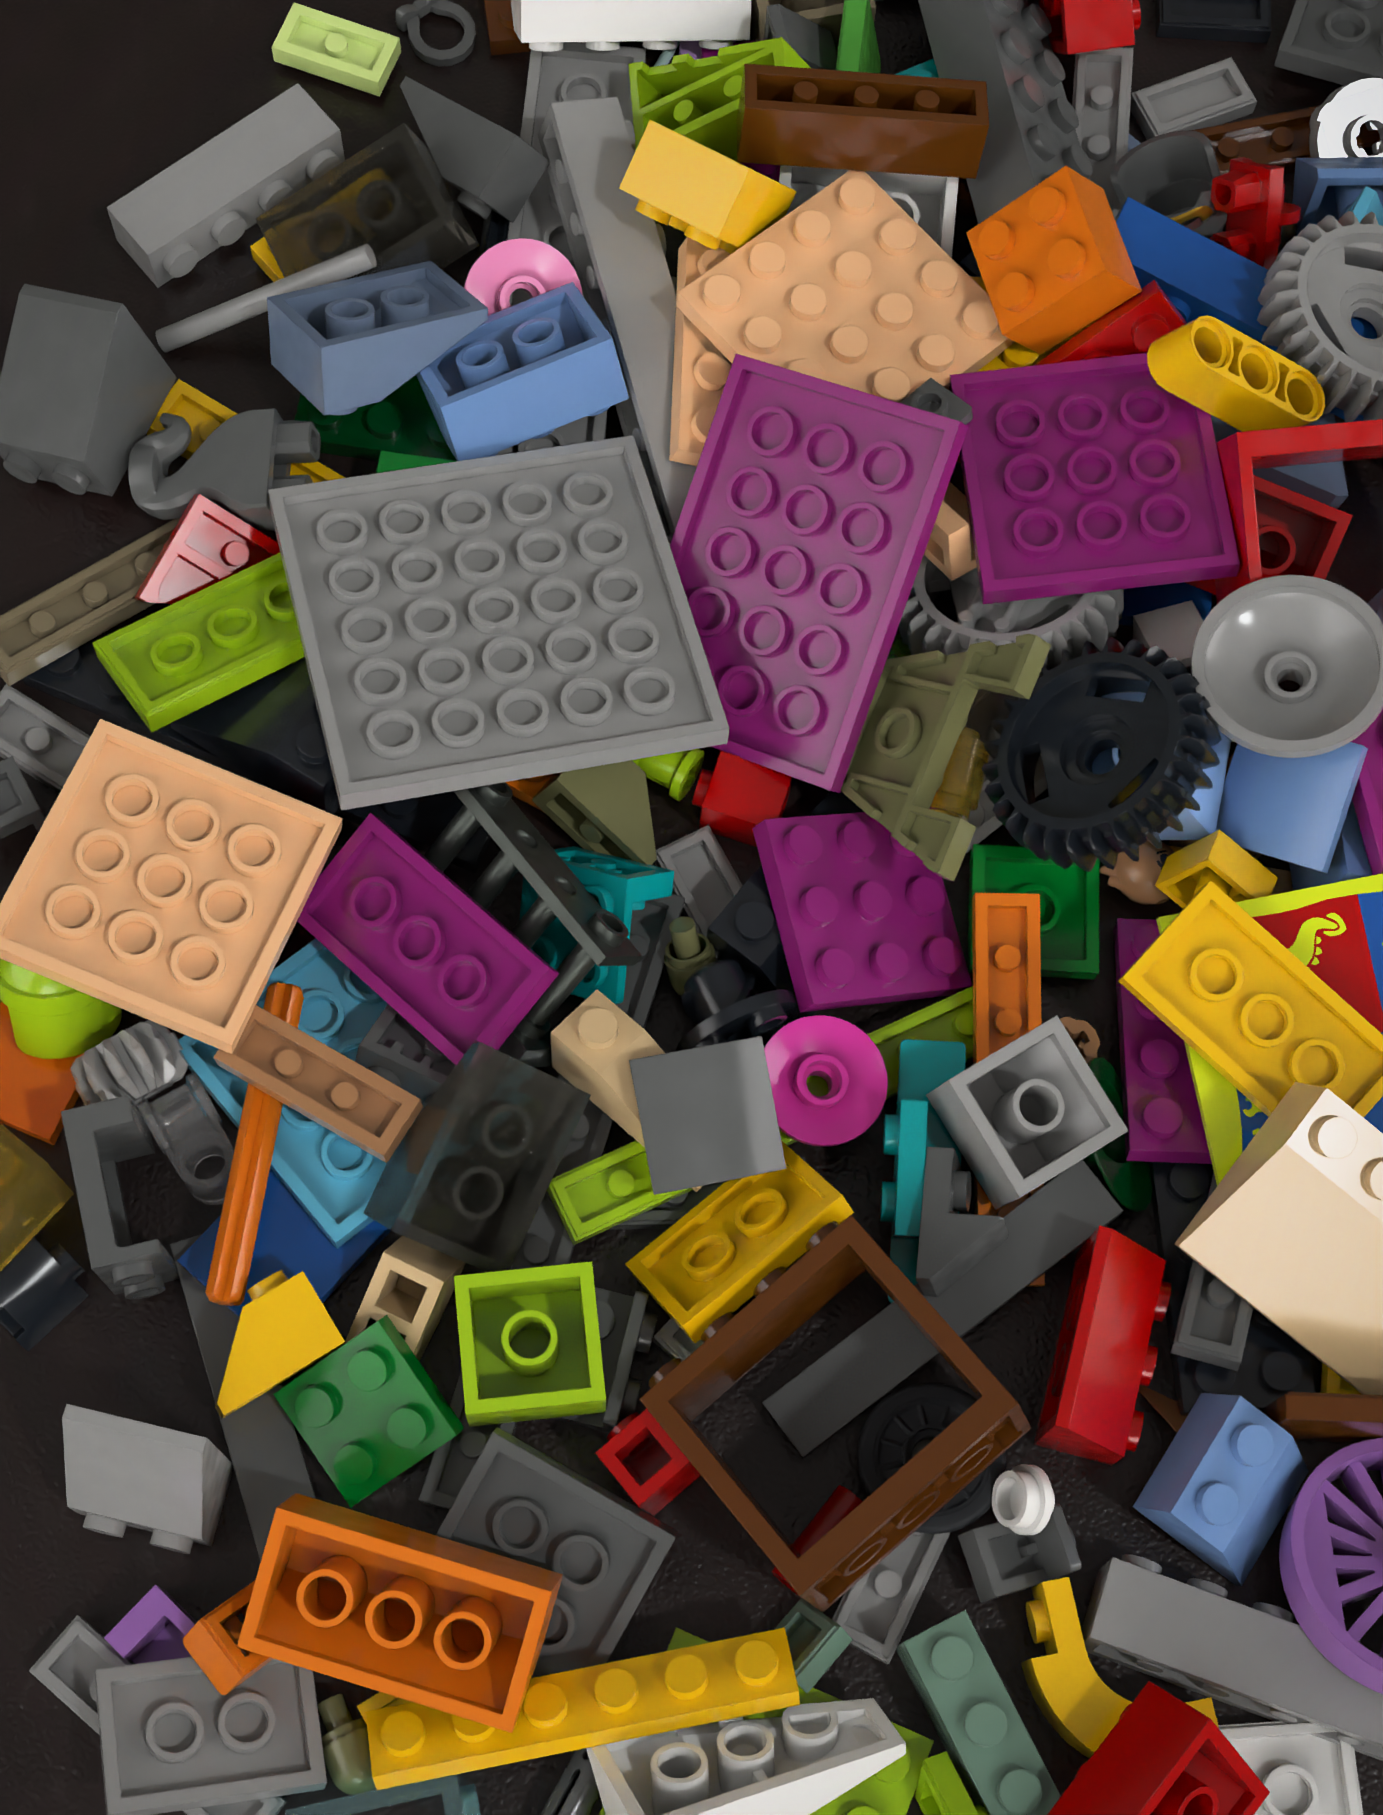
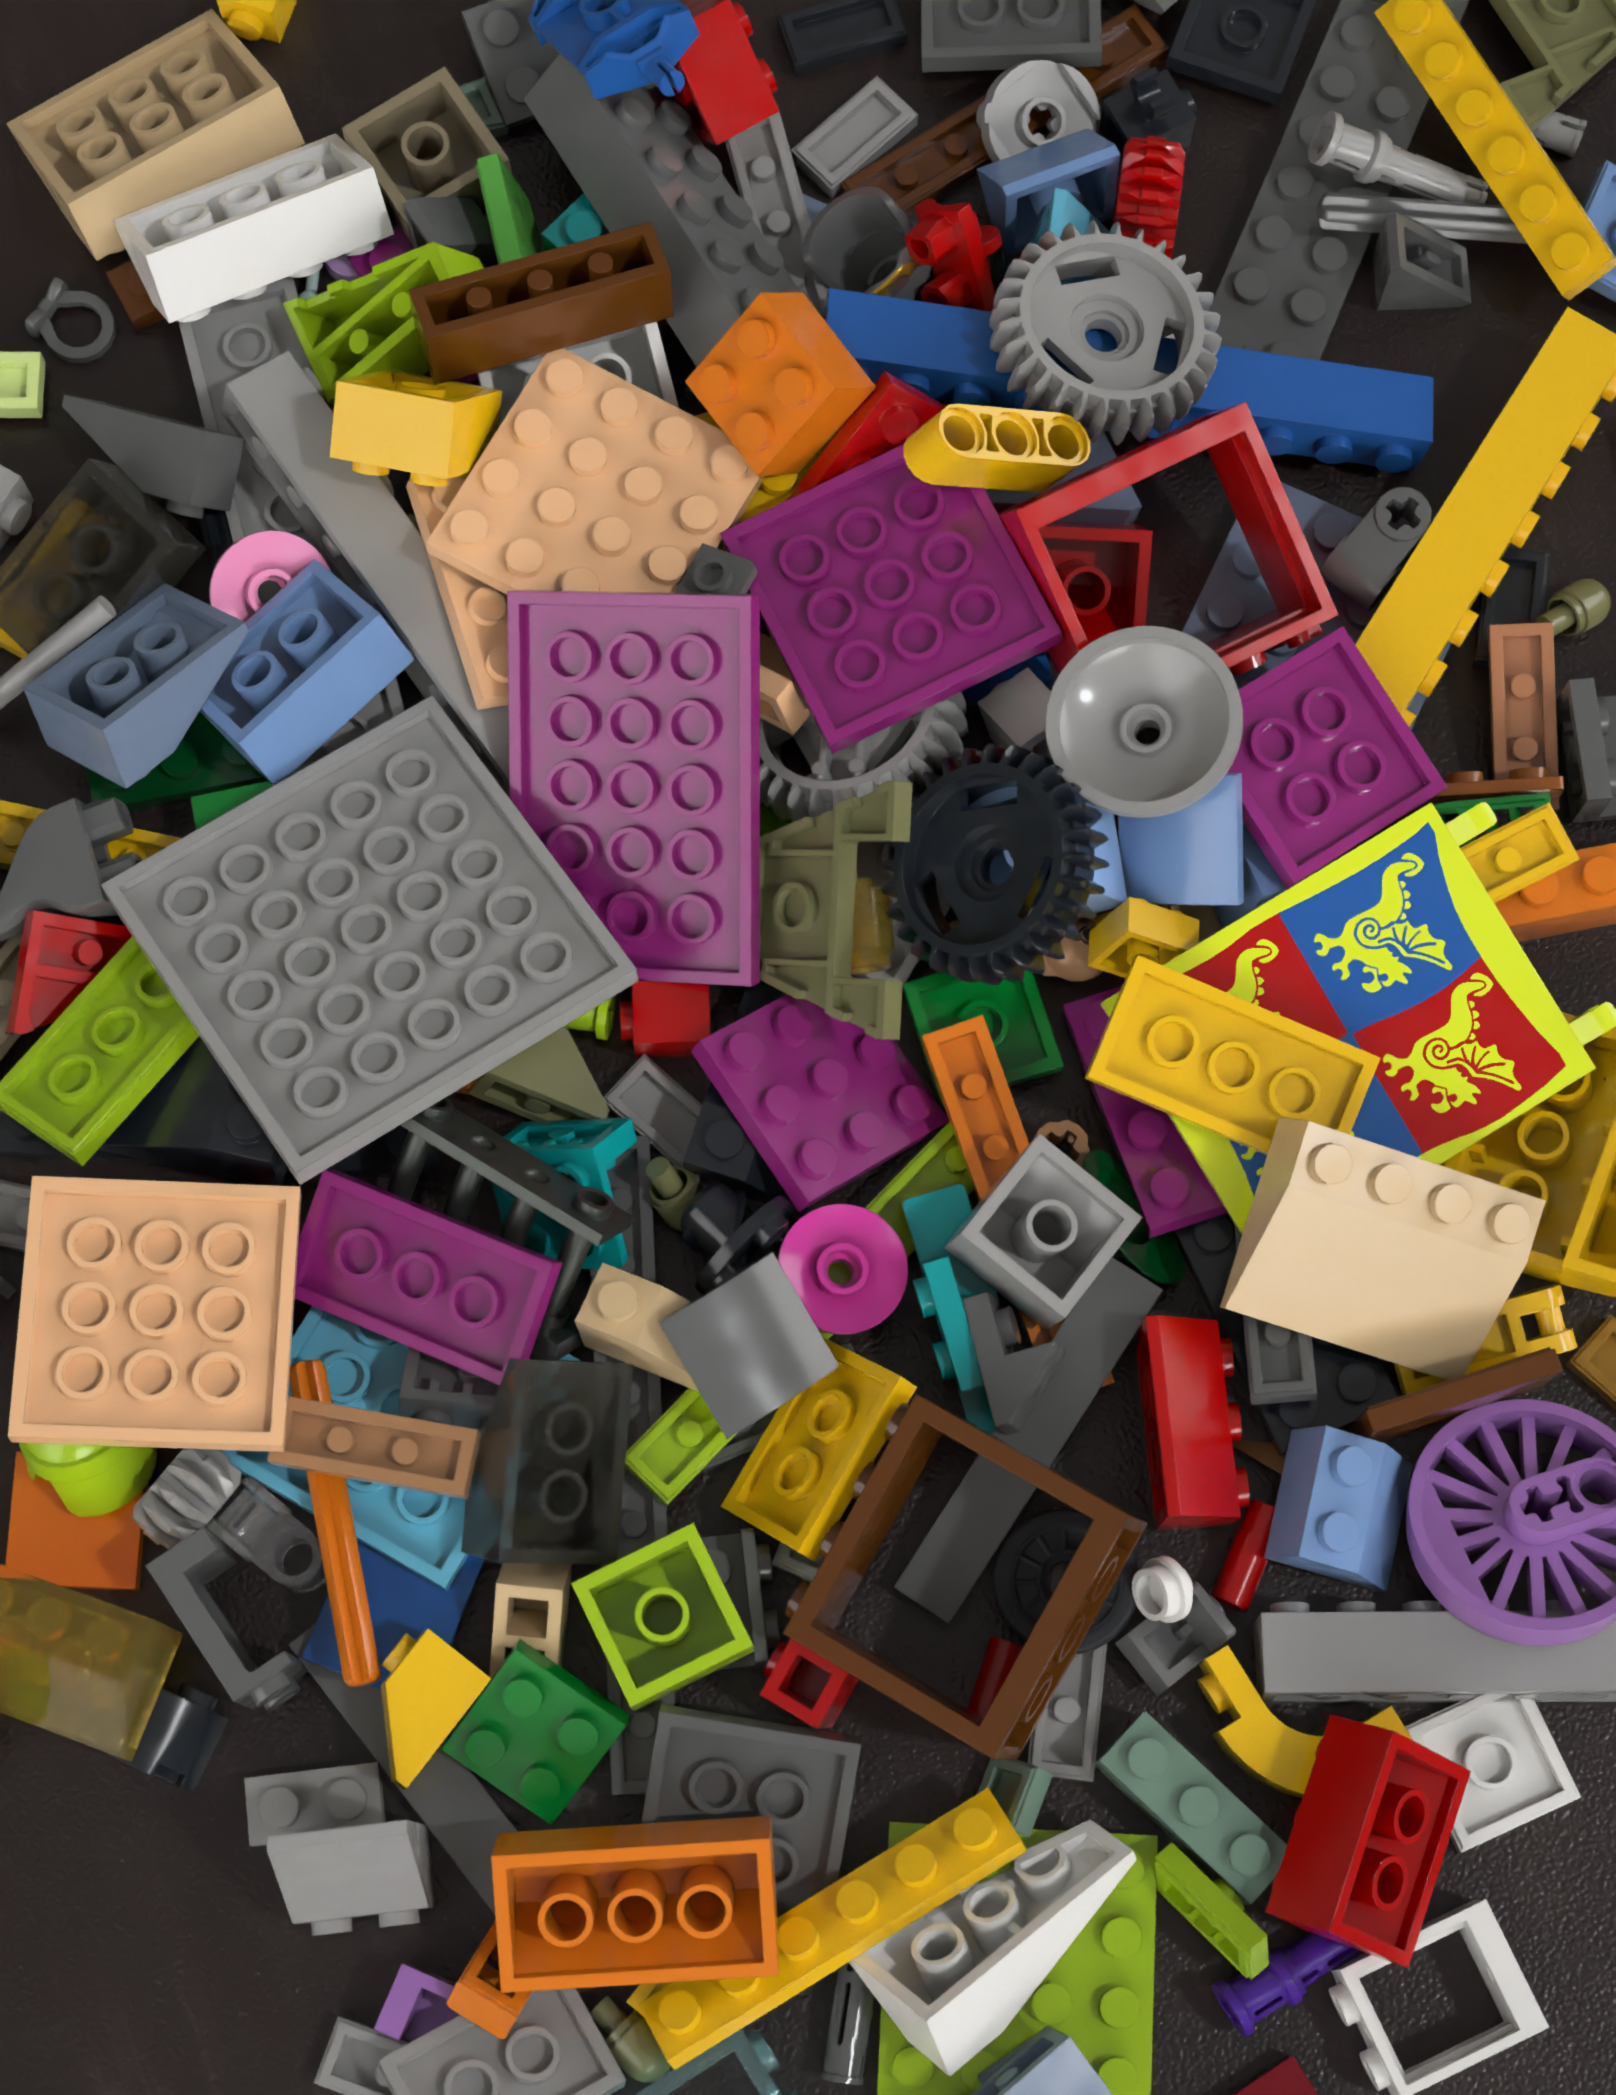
camera: 15 degrees left, 5 degrees up
none -> light grey plate [244,1762,386,1847]
none -> red axle [1211,1499,1275,1613]

